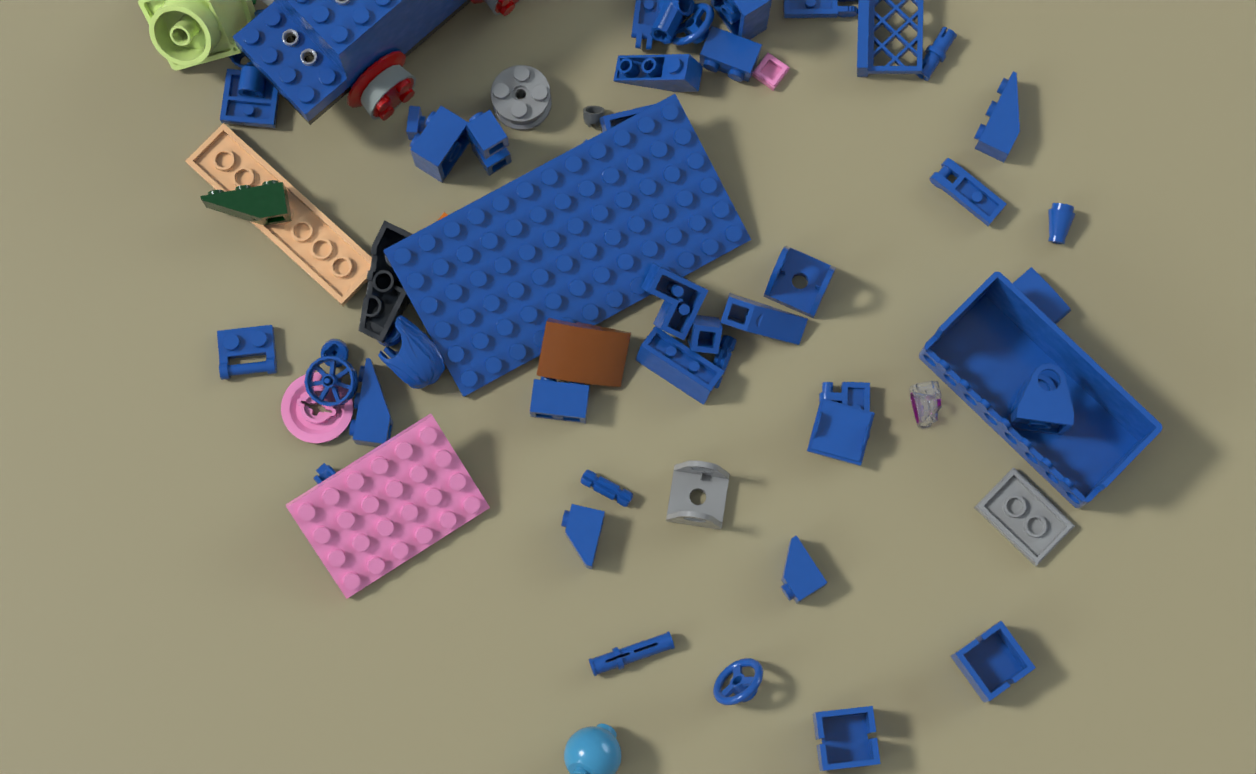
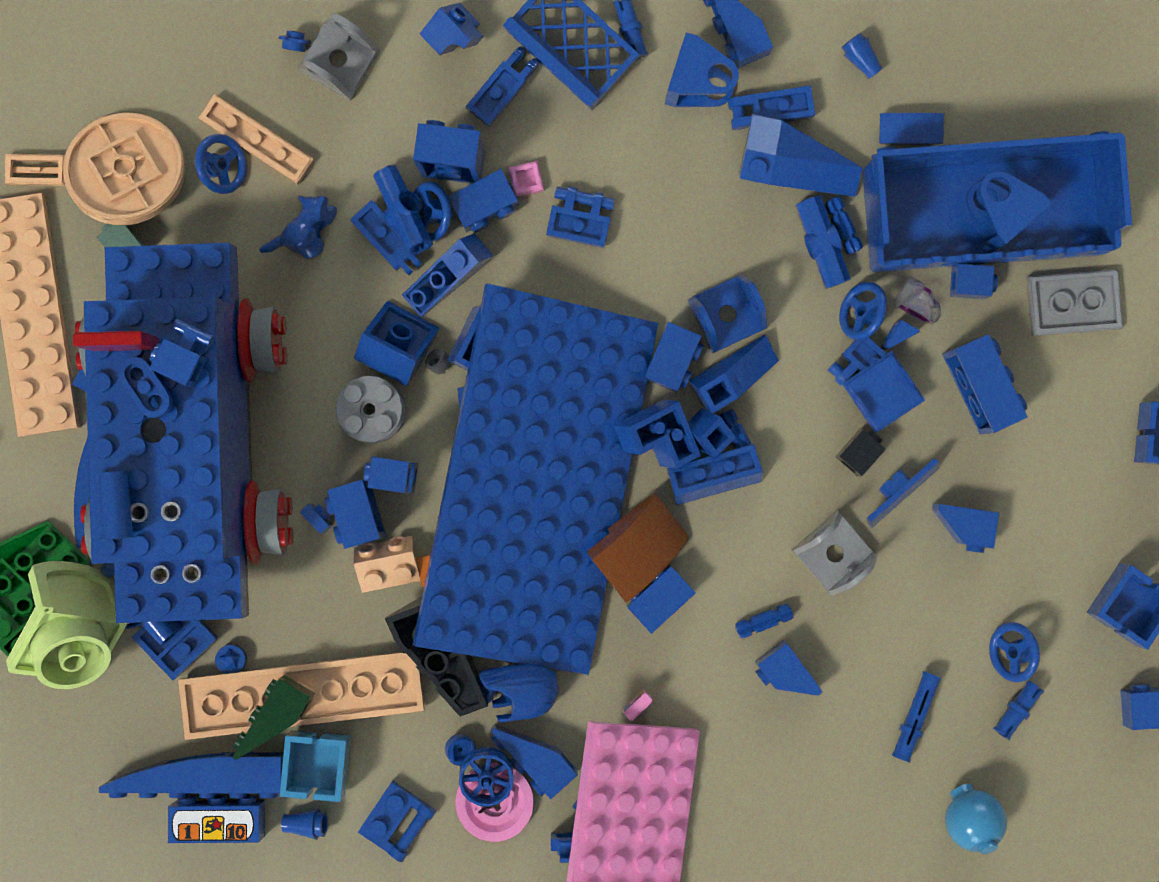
camera: 45 degrees left, 10 degrees up
none -> blue slope [99,752,284,798]
none -> brick [168,795,265,843]
none -> blue tile [215,644,247,674]
none -> dark azure piece [279,730,351,802]
none -> blue cone [281,809,328,840]
none -> light nougat bracket [353,536,421,593]
none -> blue slope [354,301,440,386]
none -> blue plate [546,186,615,248]
none -> bright pink tile [623,689,652,721]
none -> blue brick [644,322,704,393]
none -> blue hose [665,32,739,108]
none -> blue wedge [739,114,863,197]
none -> blue piece [795,196,851,289]
none -> blue axle [825,197,863,254]
none -> black brick [835,429,886,477]
none -> blue piece [839,282,887,340]
none -> blue piece [867,458,939,528]
none -> blue slope [881,320,920,350]
none -> blue brick [942,334,1028,435]
none -> blue brick [950,264,998,299]
none -> blue pin [993,680,1044,740]

